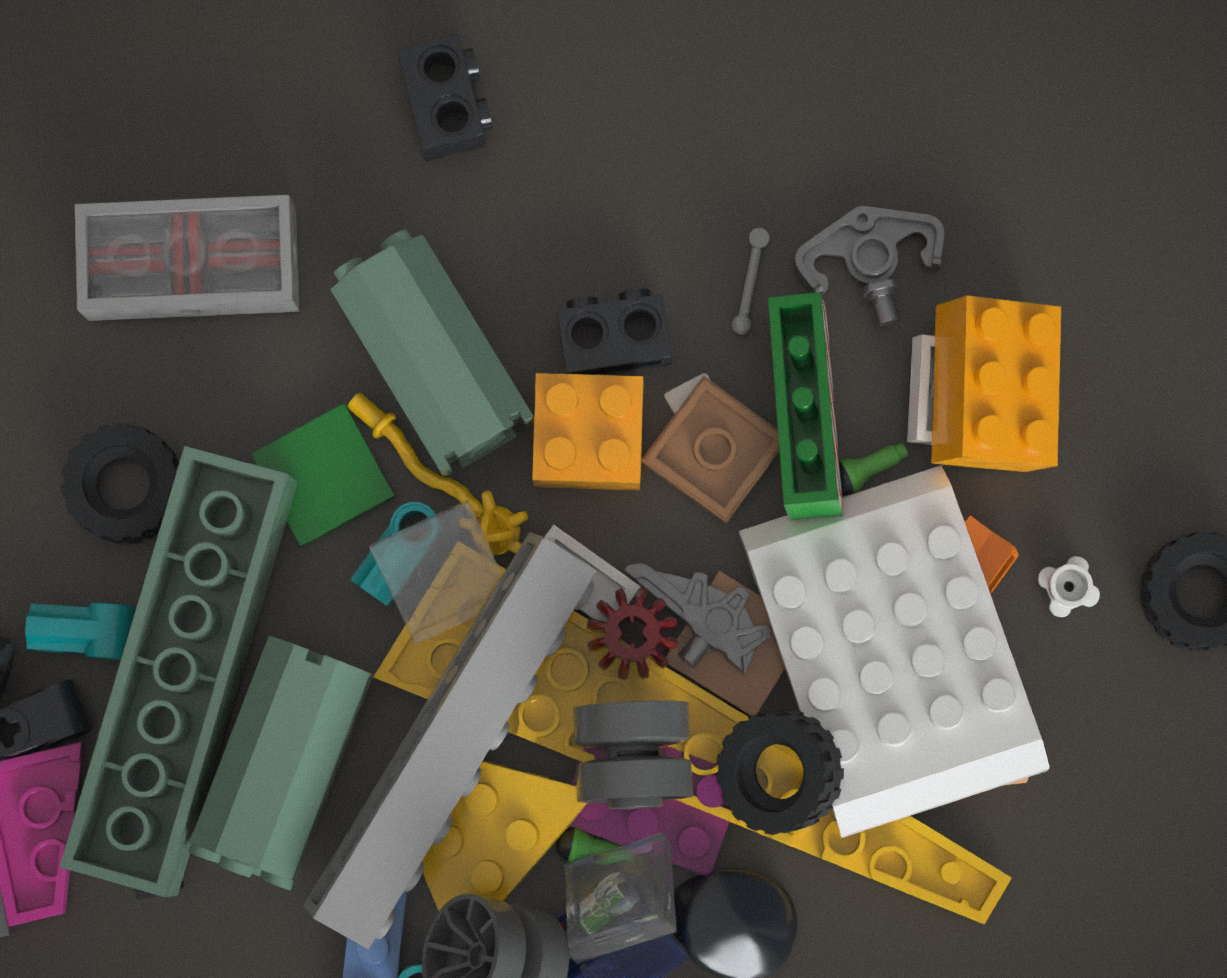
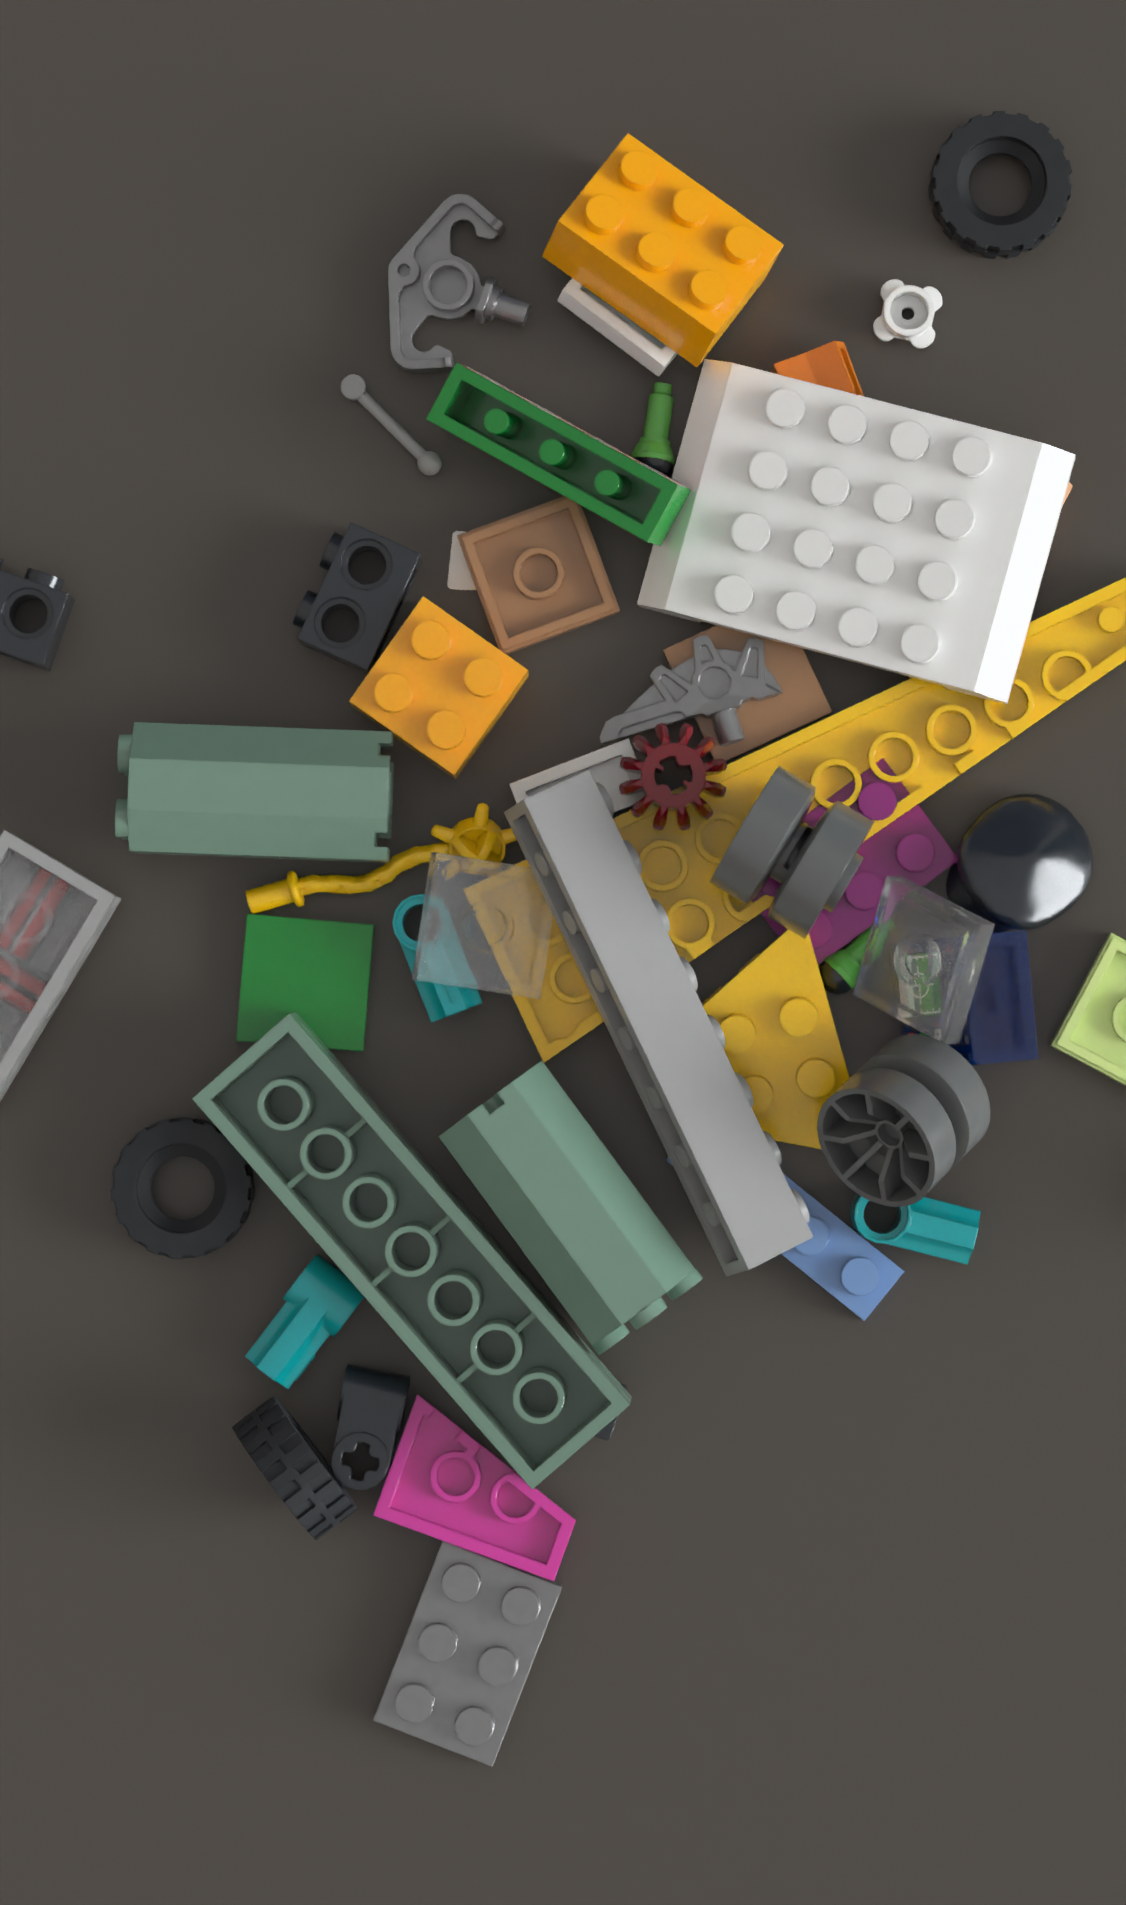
camera: 55 degrees left, 5 degrees up
black tyre [716,709,844,835] -> none

